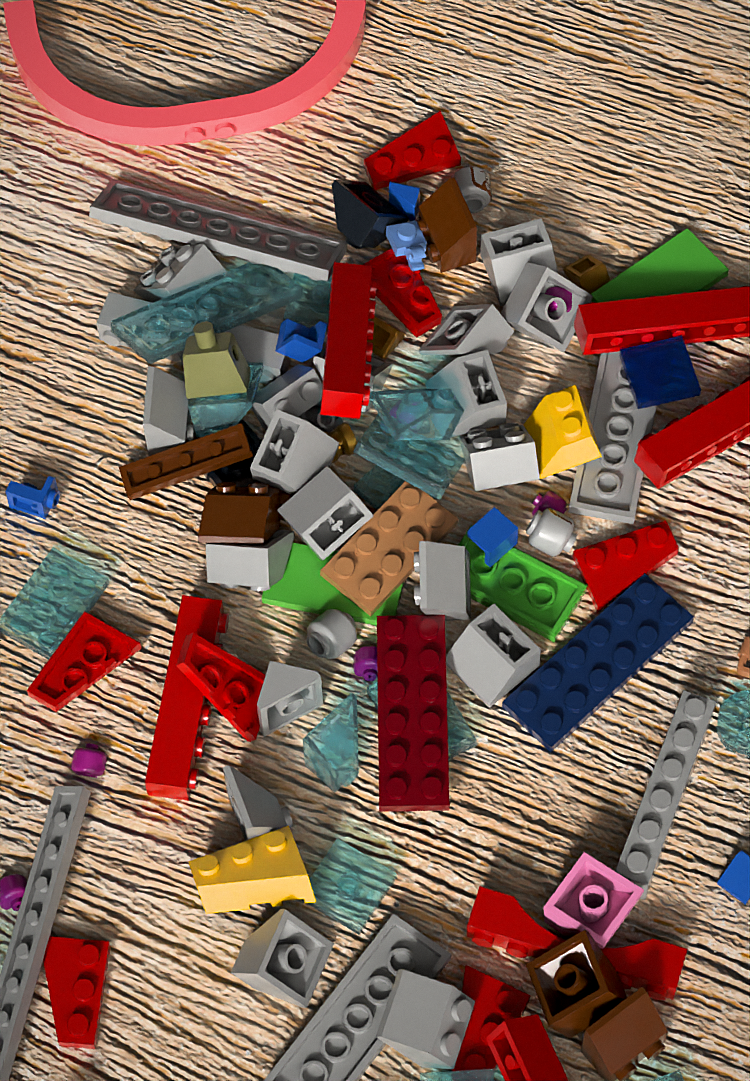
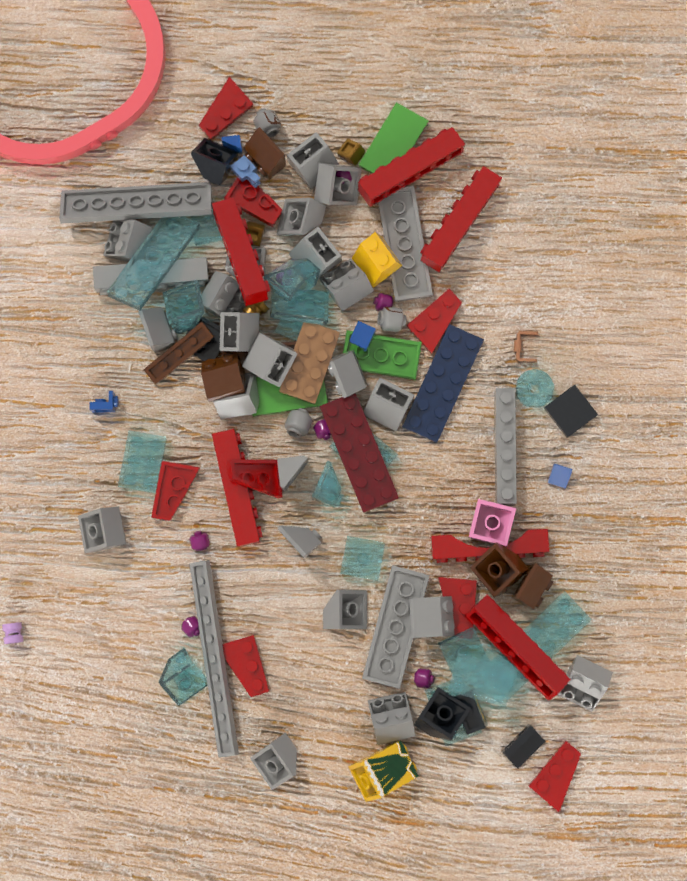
camera: 20 degrees left, 20 degrees up
torso [183,321,251,399] -> none
yellow wedge [188,825,316,914] -> none
blue panel [275,319,327,363] -> none
clear blue tile [619,336,701,409] -> none

